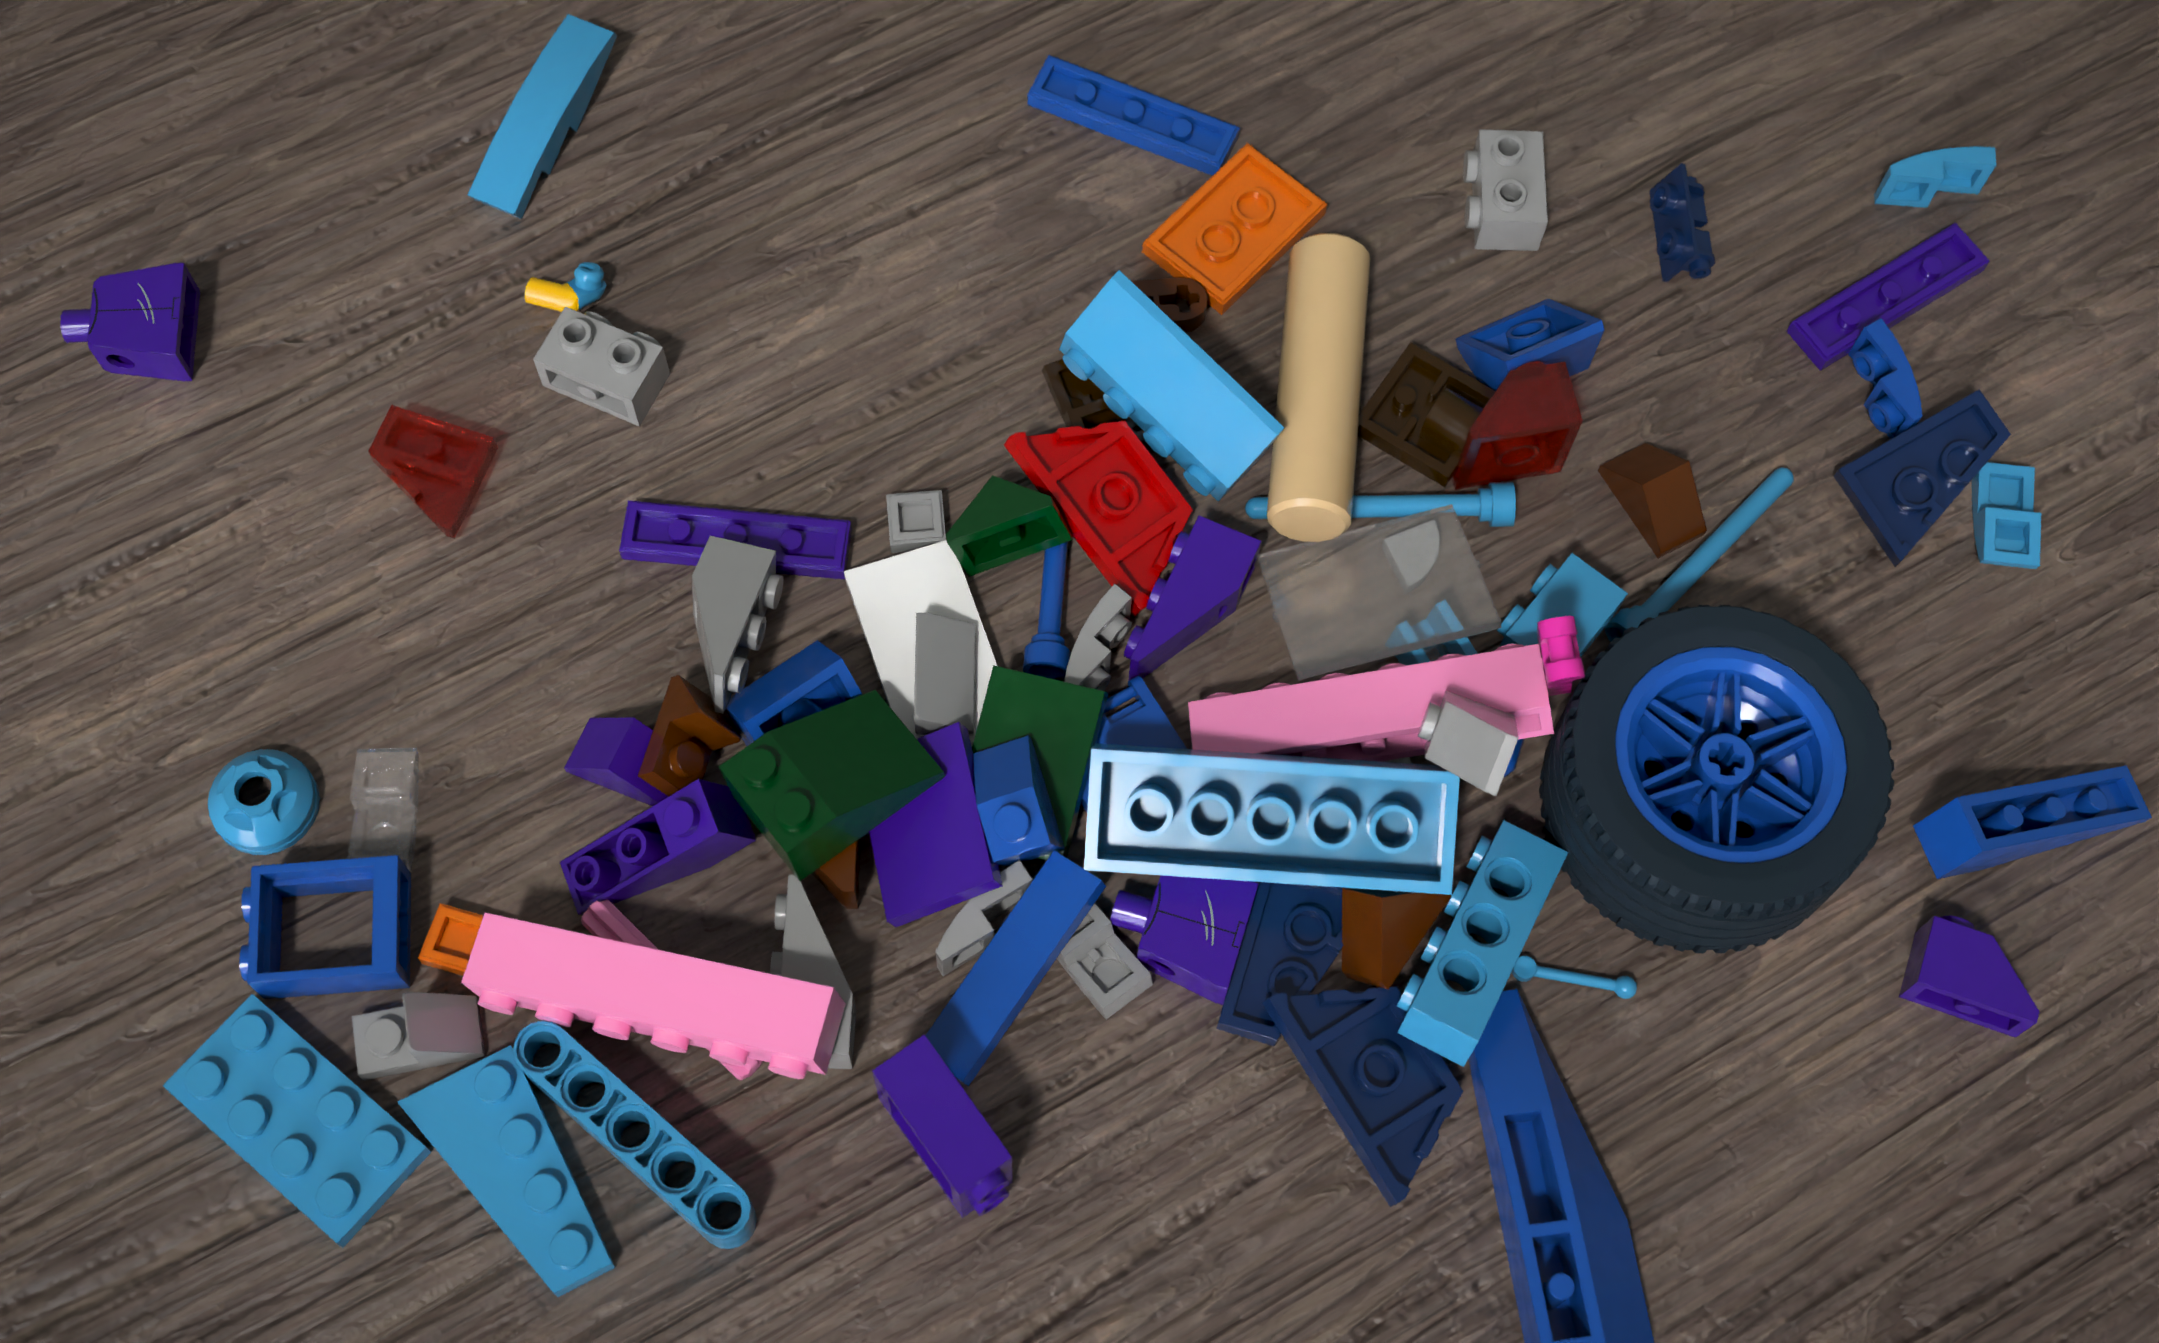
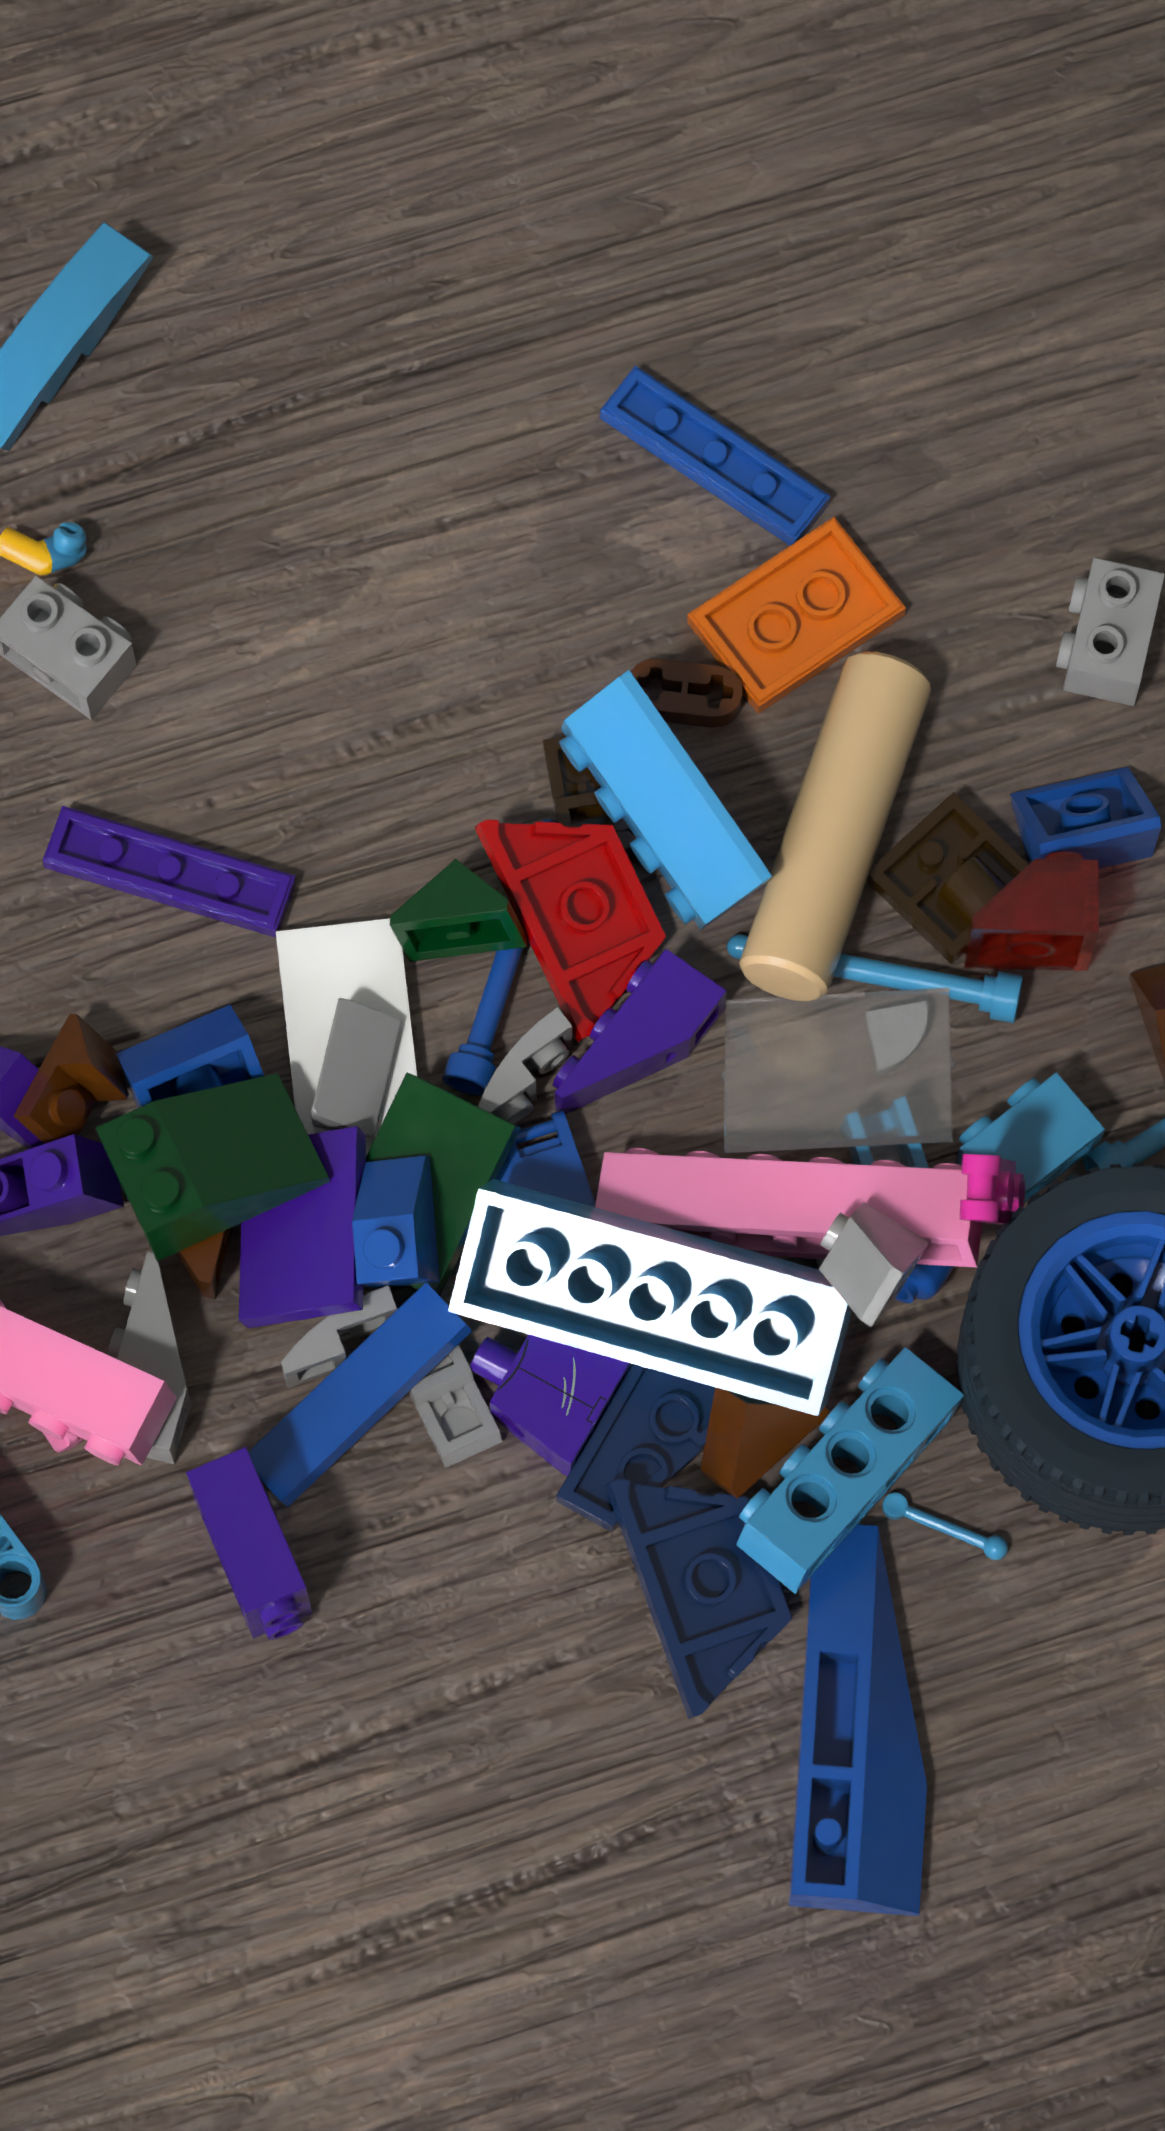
camera: 15 degrees right, 5 degrees up
light grey slope [692,536,783,714] -> none
light grey tile [886,490,946,553] -> none

